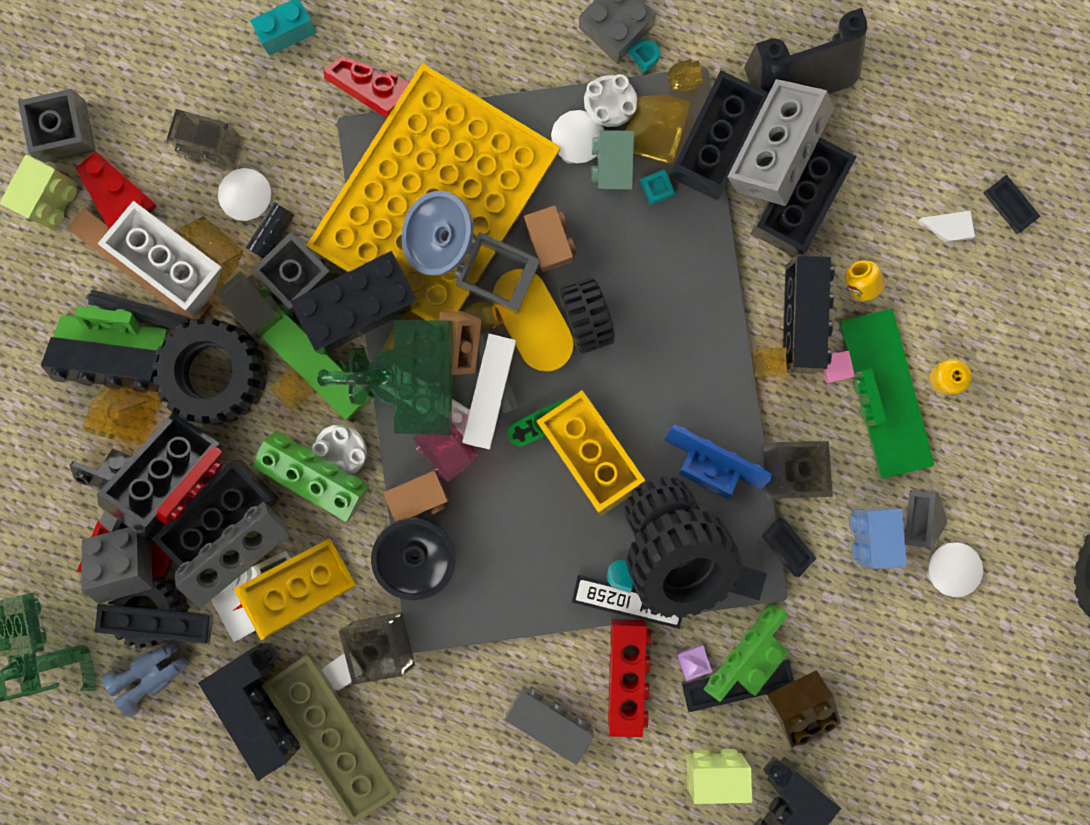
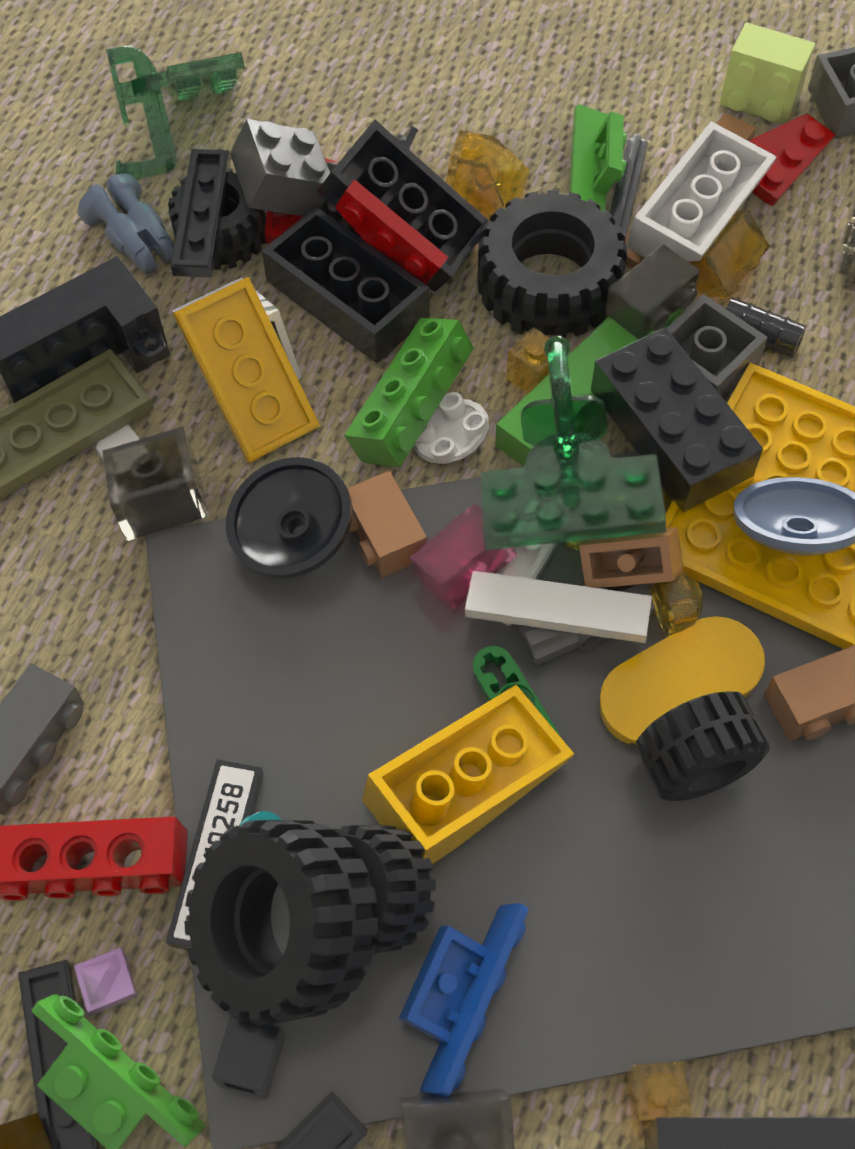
camera: 85 degrees right, 25 degrees down
black brick [41,337,160,393] -> none
dark grey brick [175,502,289,609] -> none
white dish [218,168,272,221] -> none
dark grey window [453,232,540,313] -> none

